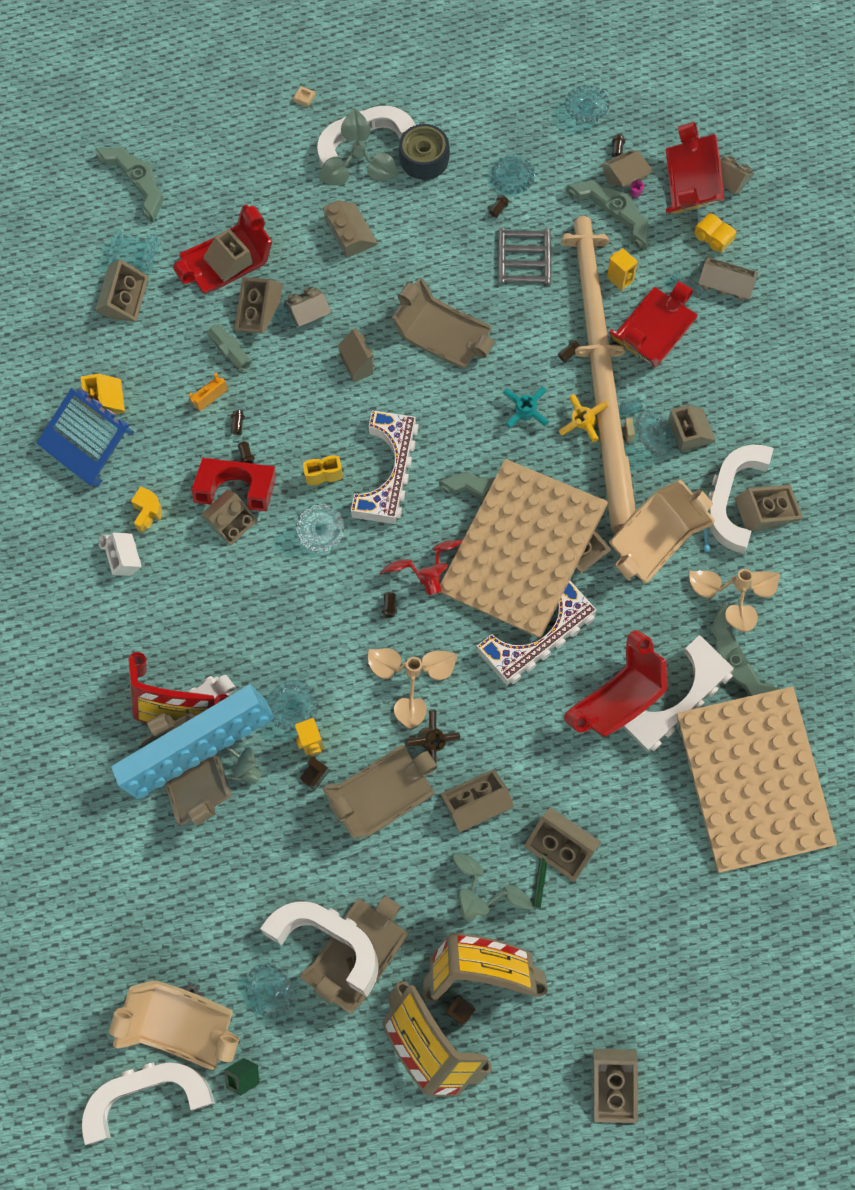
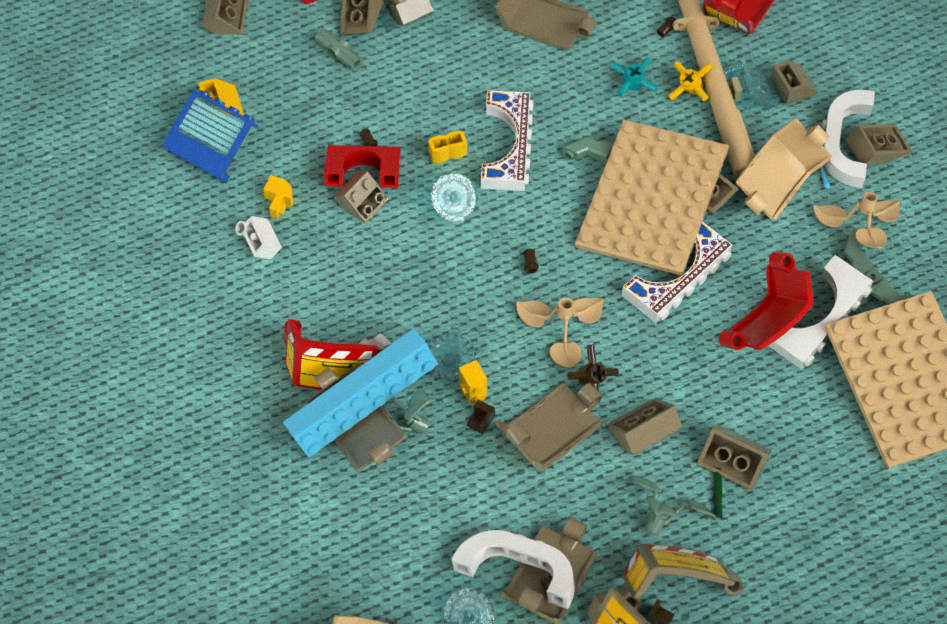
camera: 10 degrees left, 10 degrees down
light orange hinge [188,373,228,412] -> none
dark brown pin [230,410,245,435] -> none
dark tan slope [338,328,375,382] -> none
red plant [380,540,463,595] -> none

